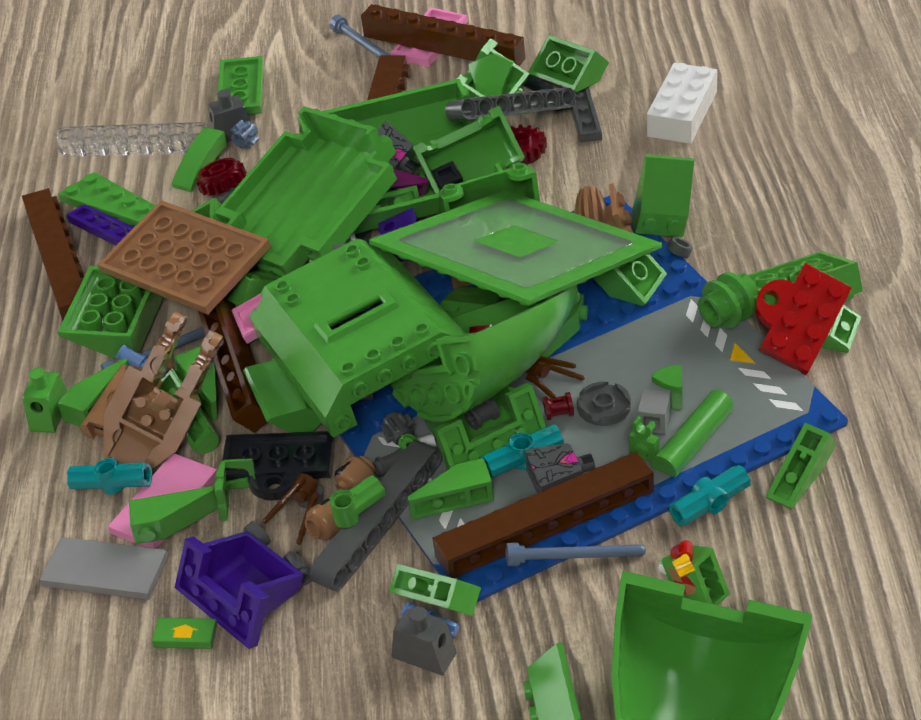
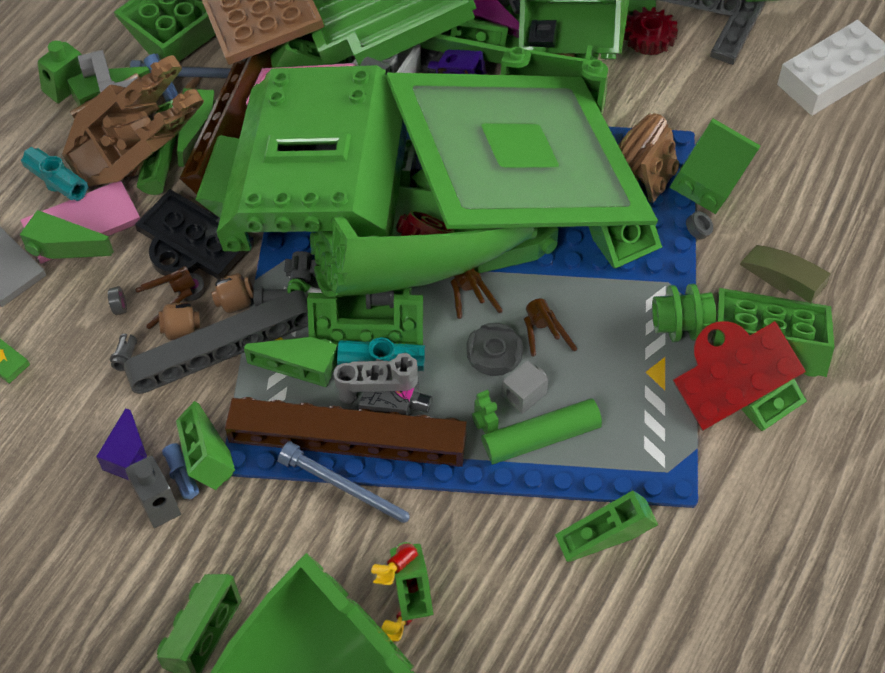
camera: 30 degrees right, 15 degrees up
dark purple windscreen [174,531,304,649] -> none
bright green piece [214,459,256,521] -> none
bright green piece [330,475,386,528] -> none
dark red bush [542,392,574,420] -> none
bright green tile [652,365,683,409] -> none
teal piece [669,465,751,527] -> none
none -> light grey beam [78,50,138,93]
none -> dark purple slope [96,408,147,480]
none -> light grey beam [333,353,418,404]
none -> reddish brown plant [524,298,577,357]
none -> olive slope [740,245,831,304]

